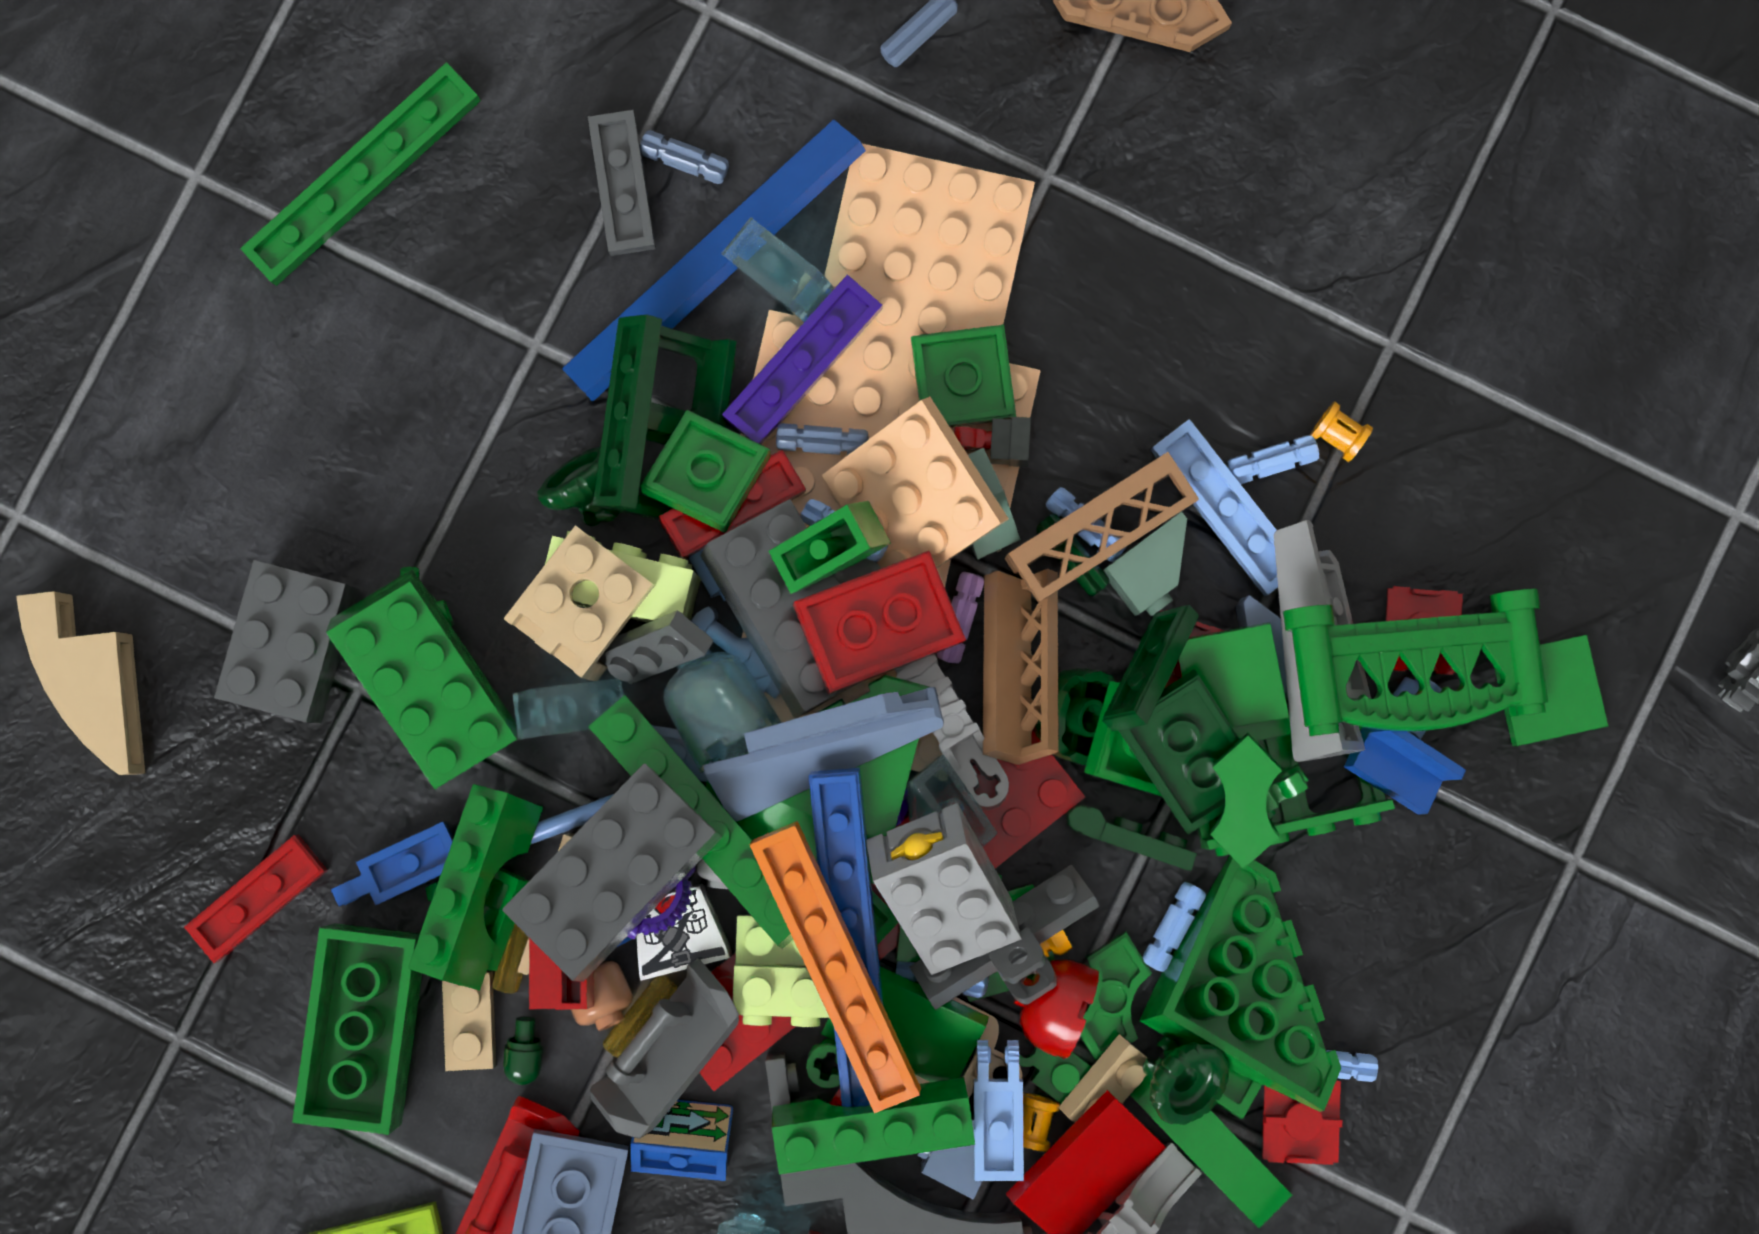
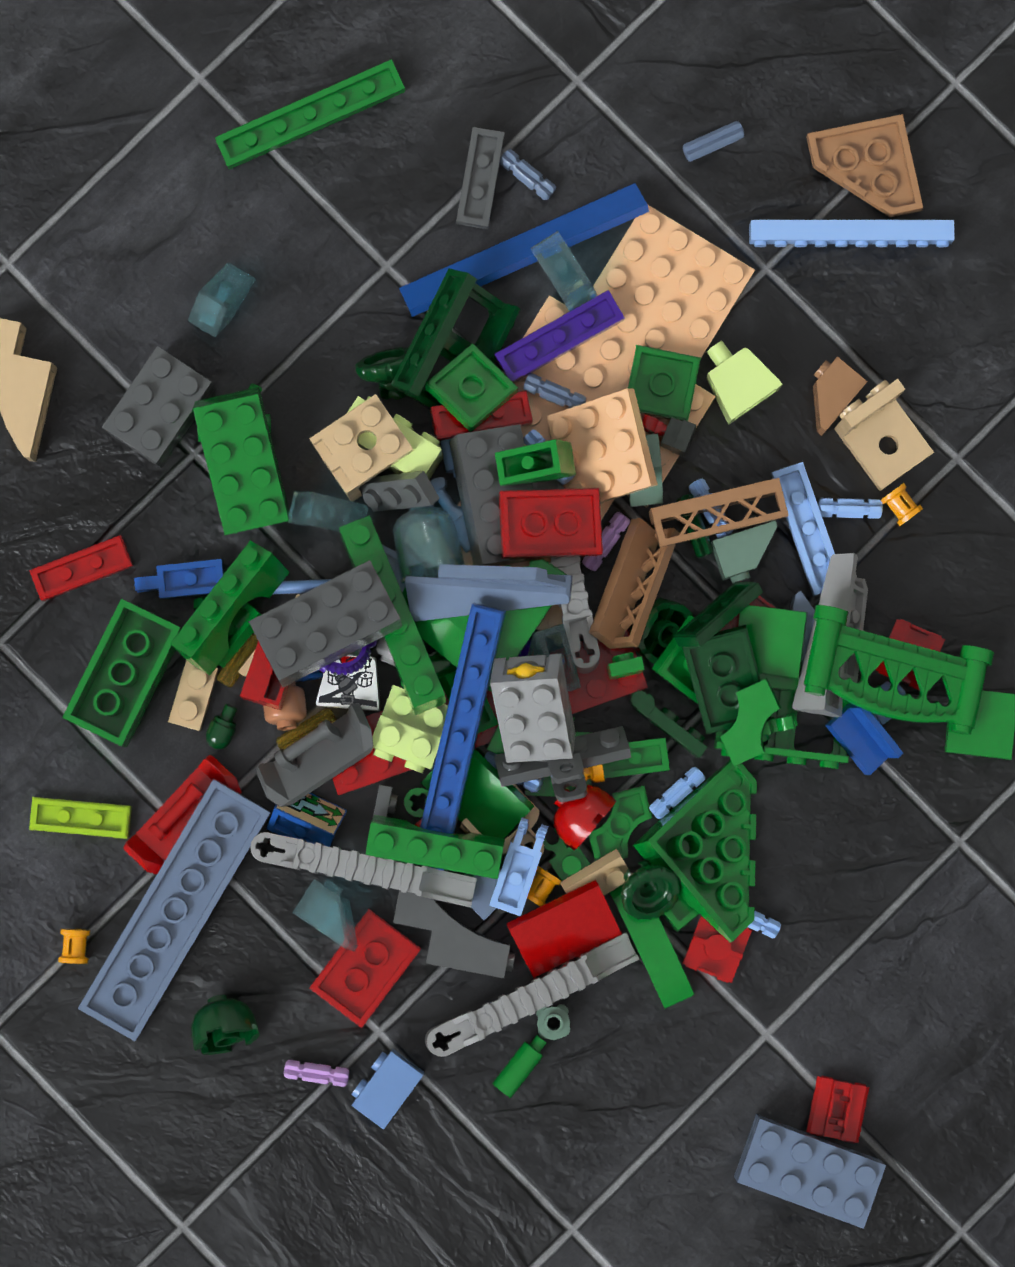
camera: 25 degrees right, 0 degrees up
orange plate [750,821,921,1113] -> none
none -> clear light blue slope [188,263,255,337]
none -> light grey piece [250,832,477,908]
none -> green plate [602,738,670,778]
none -> green plate [606,652,645,680]
none -> yellowish green torso [706,341,783,424]
none -> light blue piece [749,220,954,247]
none -> medium nougat slope [813,357,868,436]
none -> tan bracket [834,379,934,491]

